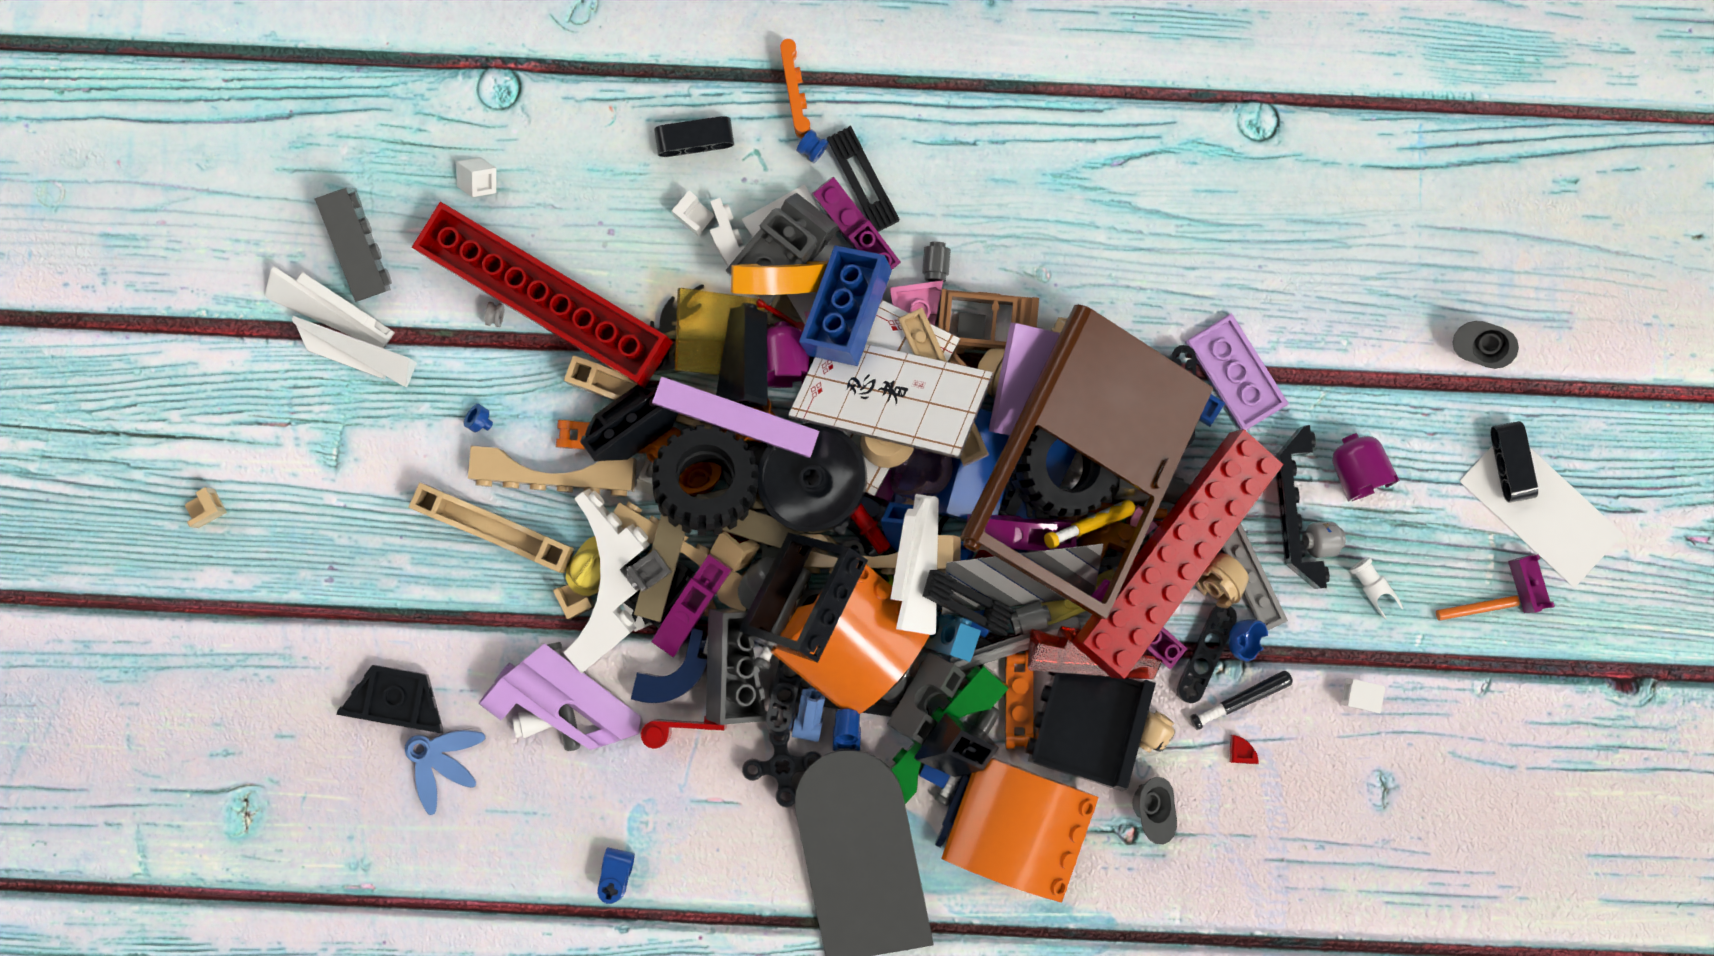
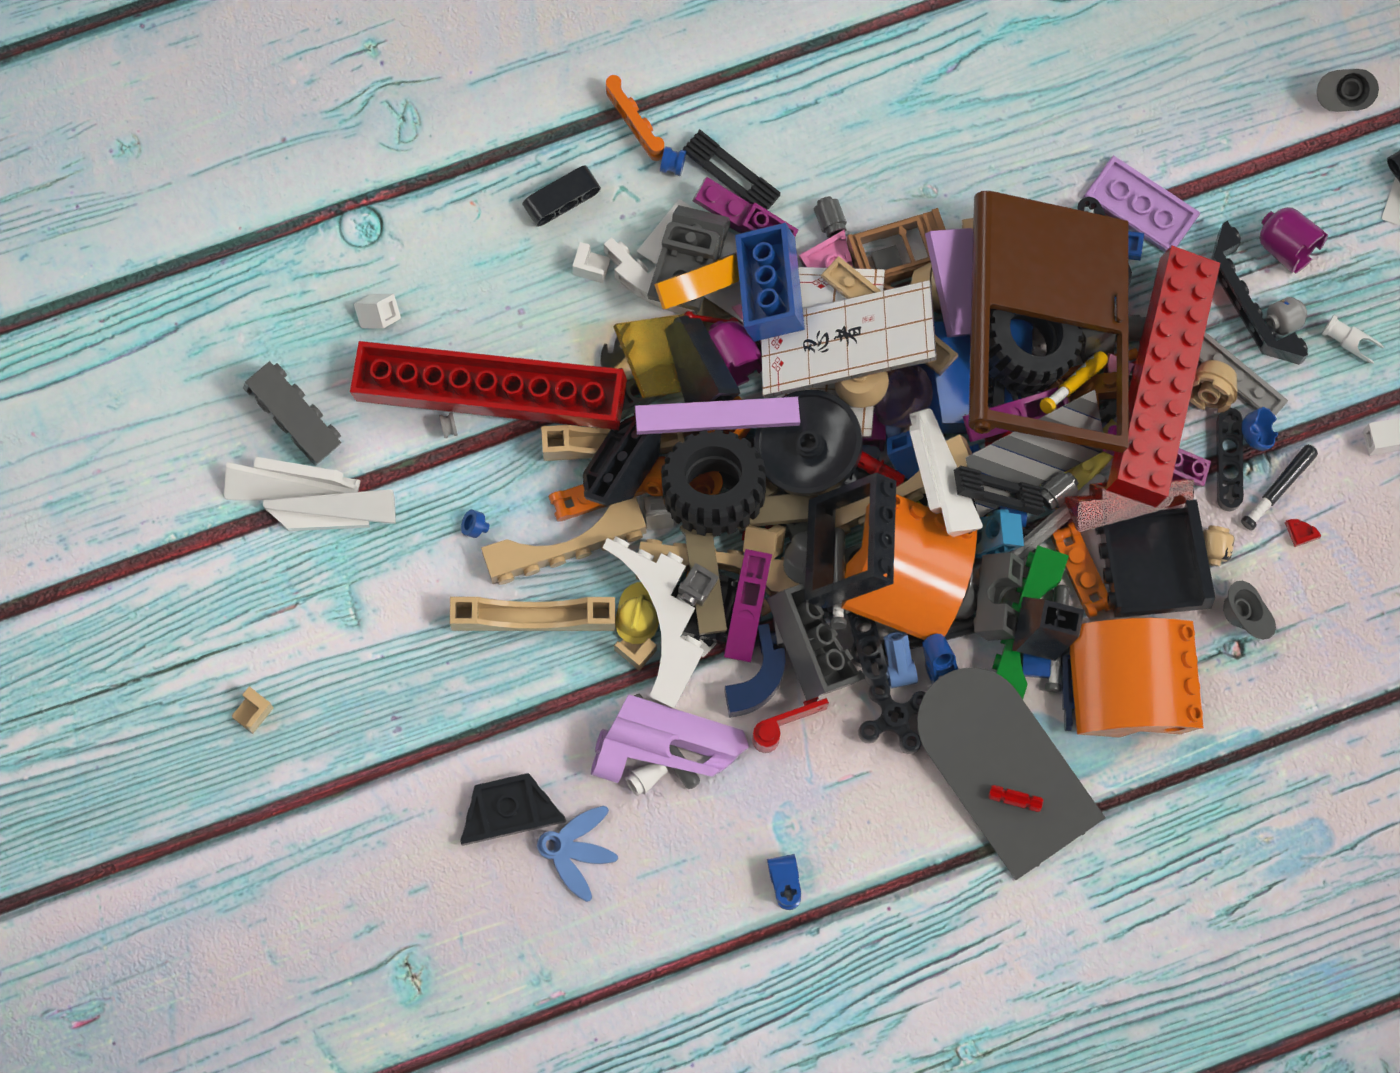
camera: 25 degrees left, 10 degrees down
none -> red axle [989,785,1043,812]

